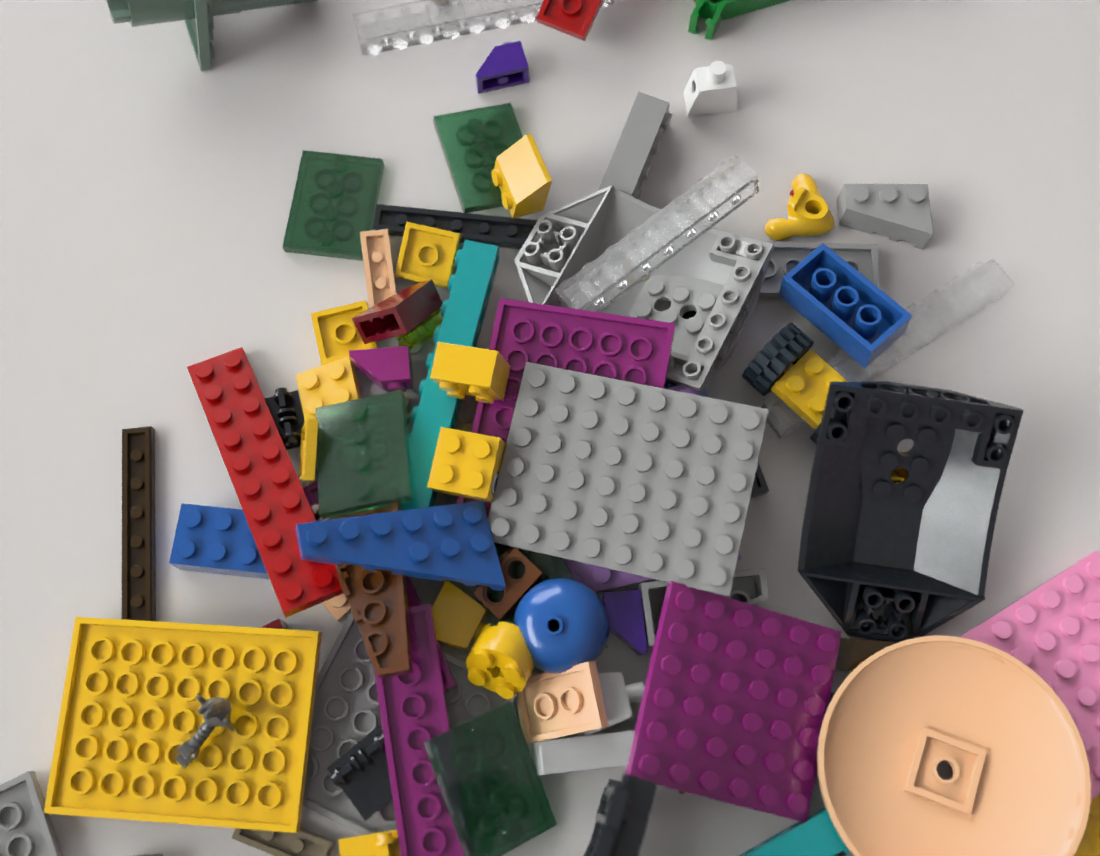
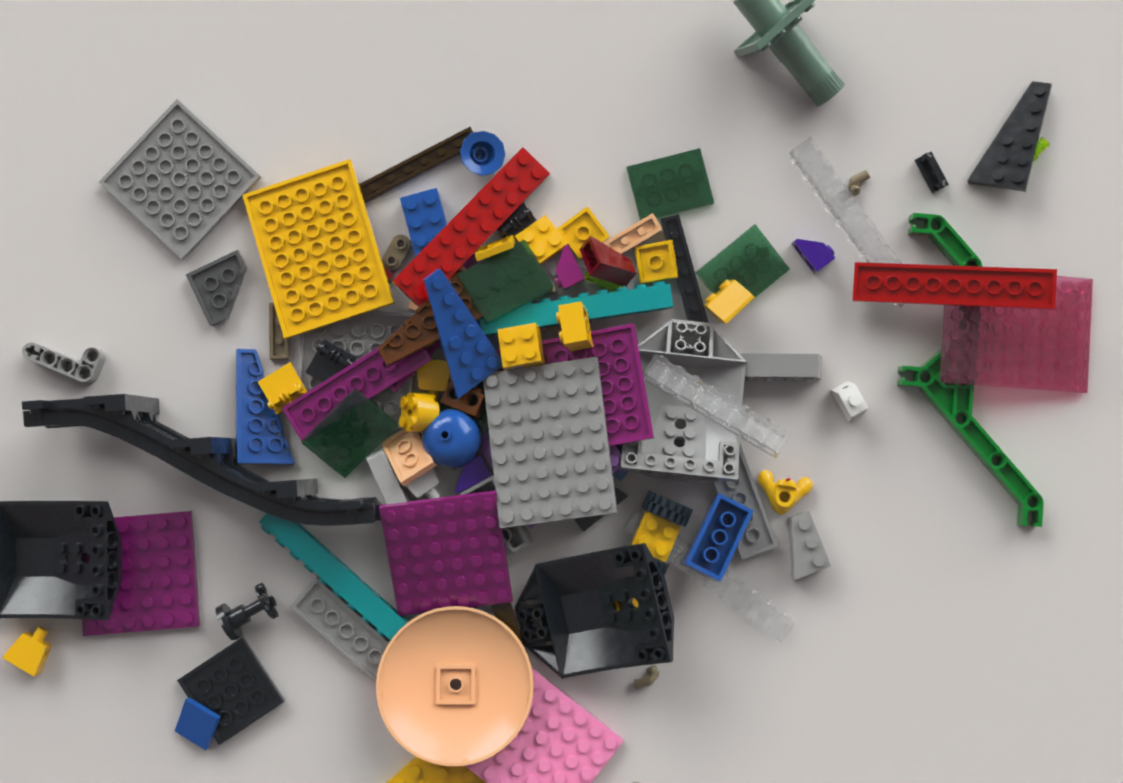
camera: 70 degrees right, 15 degrees up
dark grey piece [175,695,236,768] -> none
none -> dark tan plate [382,235,411,271]
none -> blue hat [460,131,505,176]
none -> dark tan arm [634,666,659,689]

